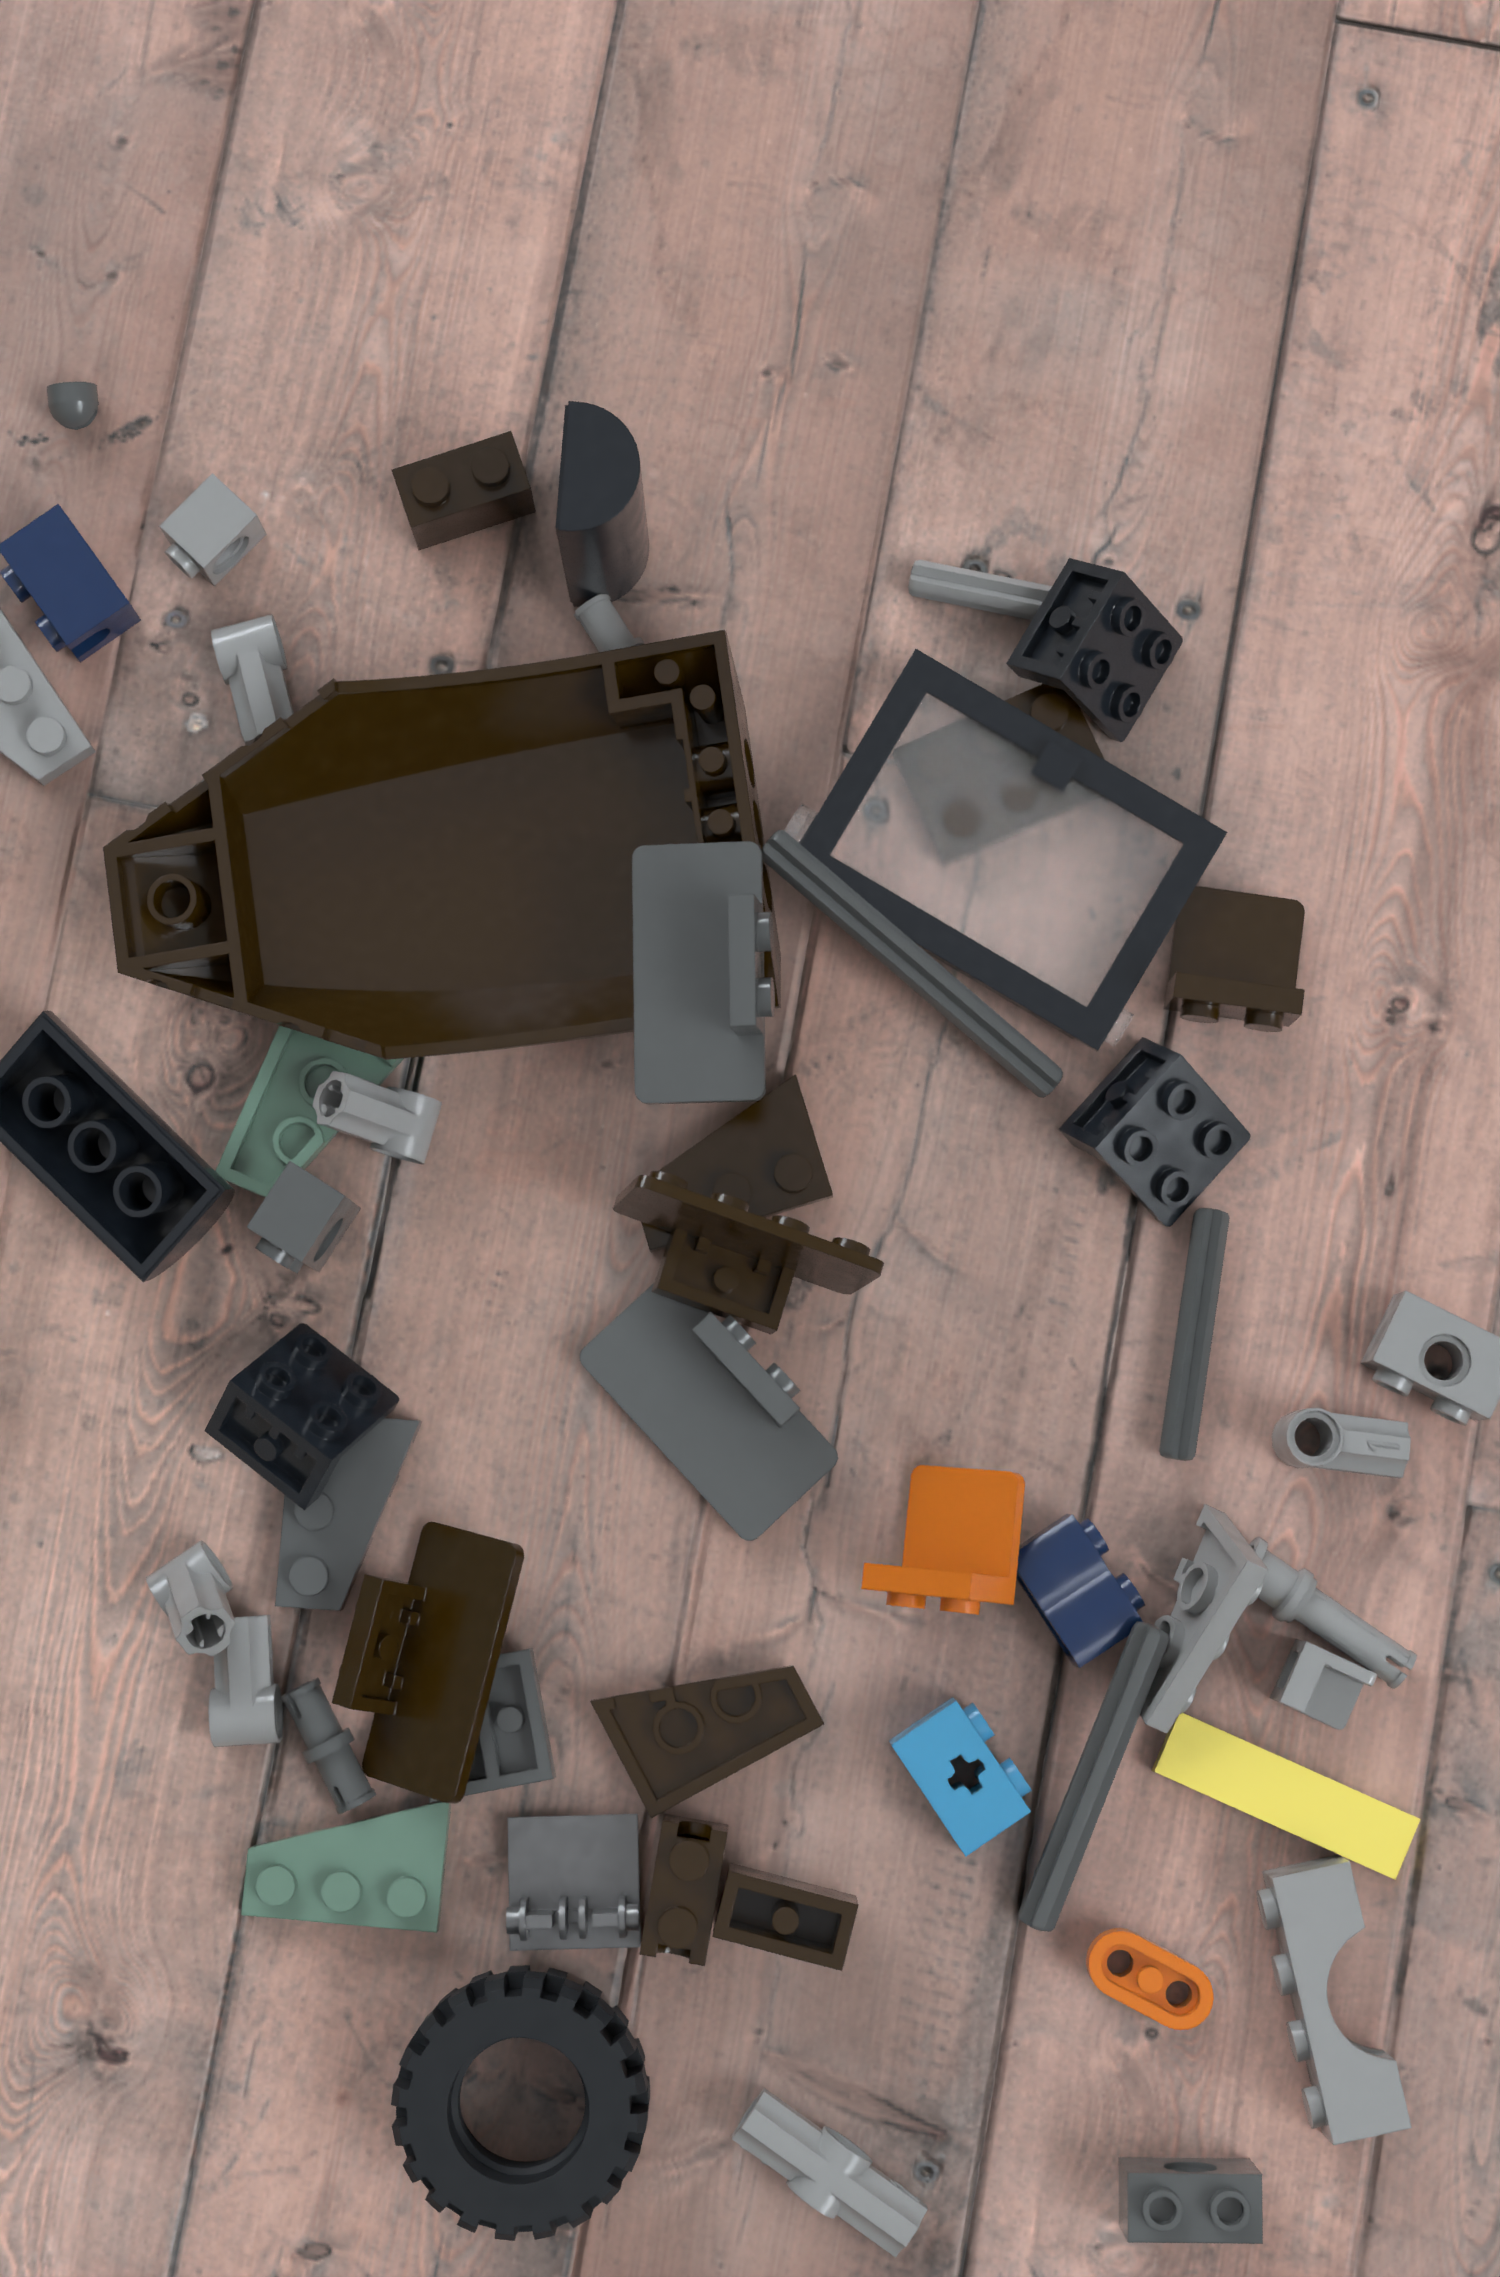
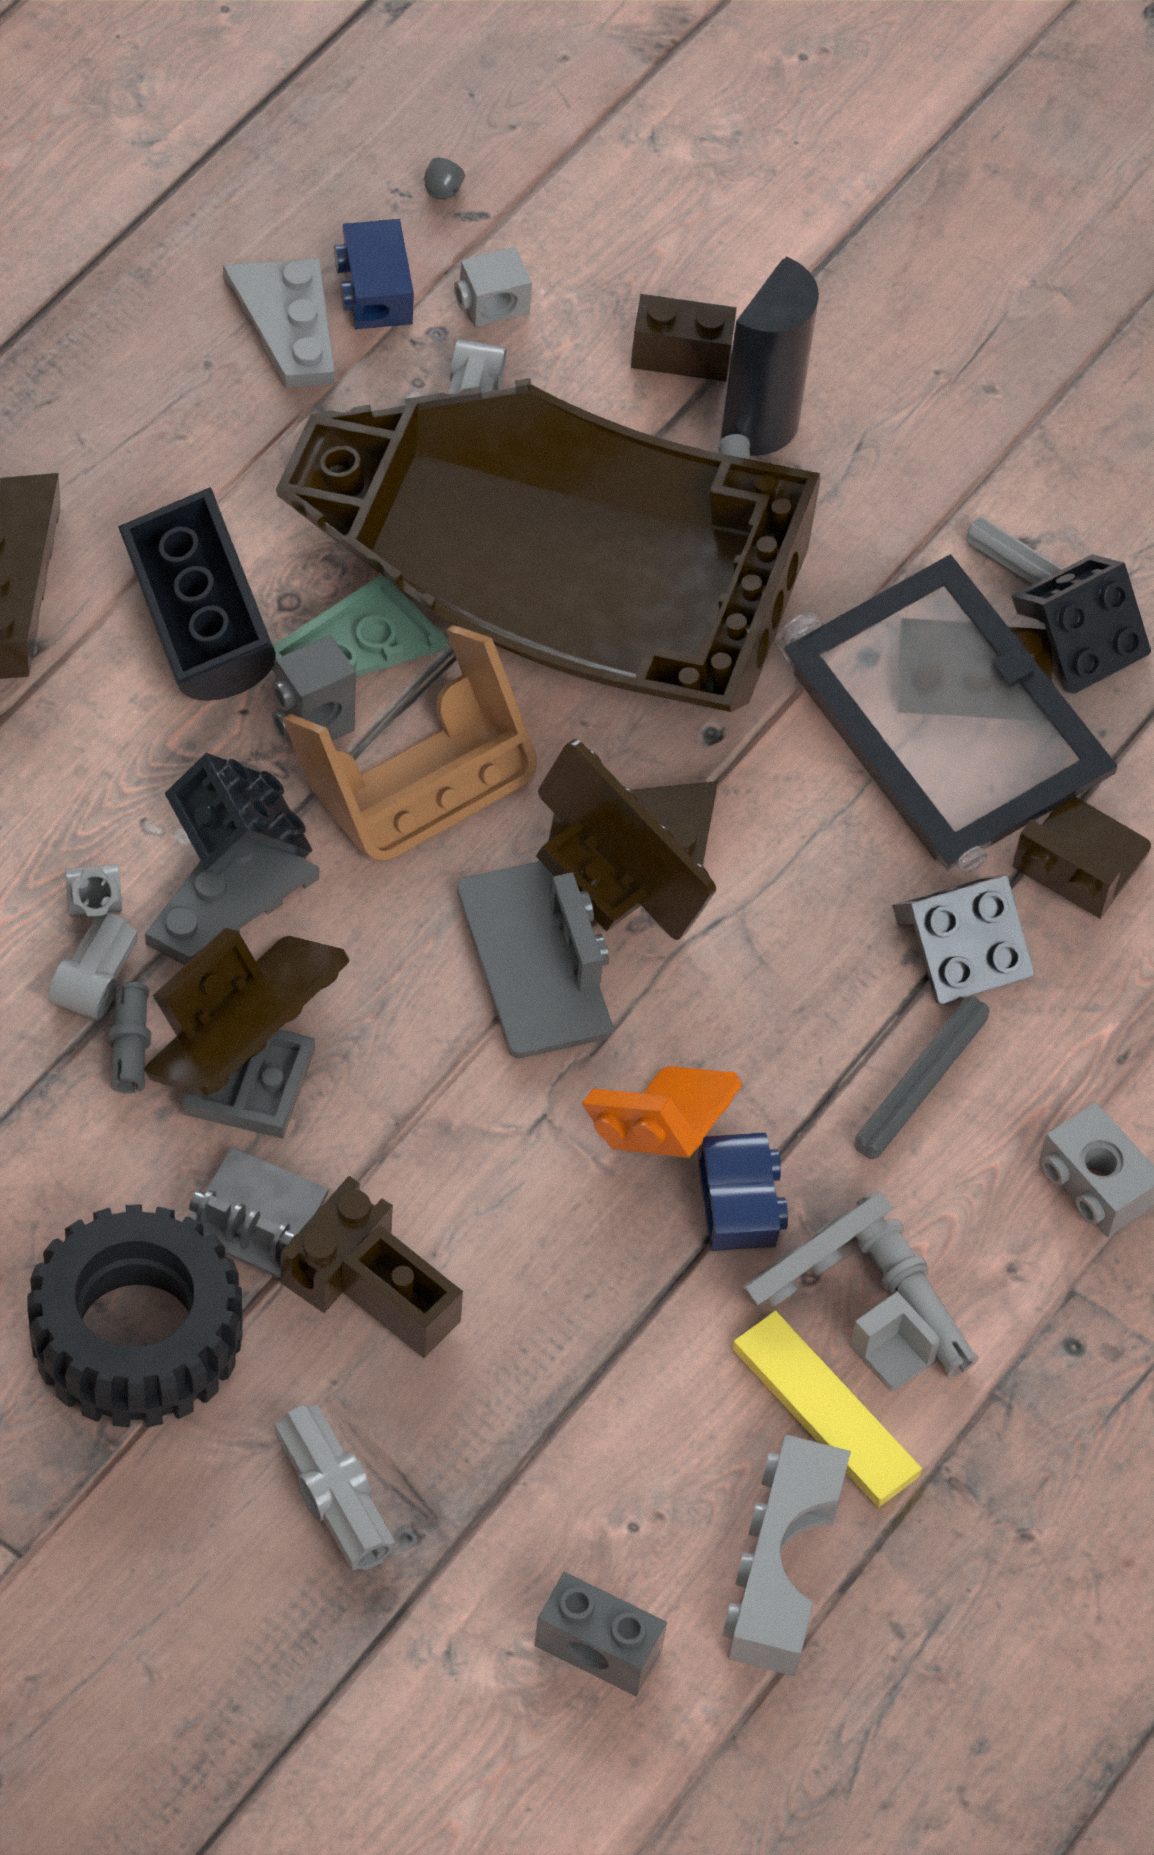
camera: 20 degrees right, 25 degrees down
sand green wing [241,1801,451,1933] -> none
light grey piece [312,1071,442,1164] -> none
dark brown wing [590,1665,824,1818] -> none
dark grey bracket [632,841,775,1105] -> none
dark grey axle [761,829,1063,1098] -> none
dark azure brick [889,1697,1032,1857] -> none
dark grey axle [1018,1621,1170,1932] -> none
orange plate [1086,1928,1214,2030] -> none
light grey piece [1272,1408,1411,1479] -> none
none -> medium nougat windscreen [282,625,537,861]

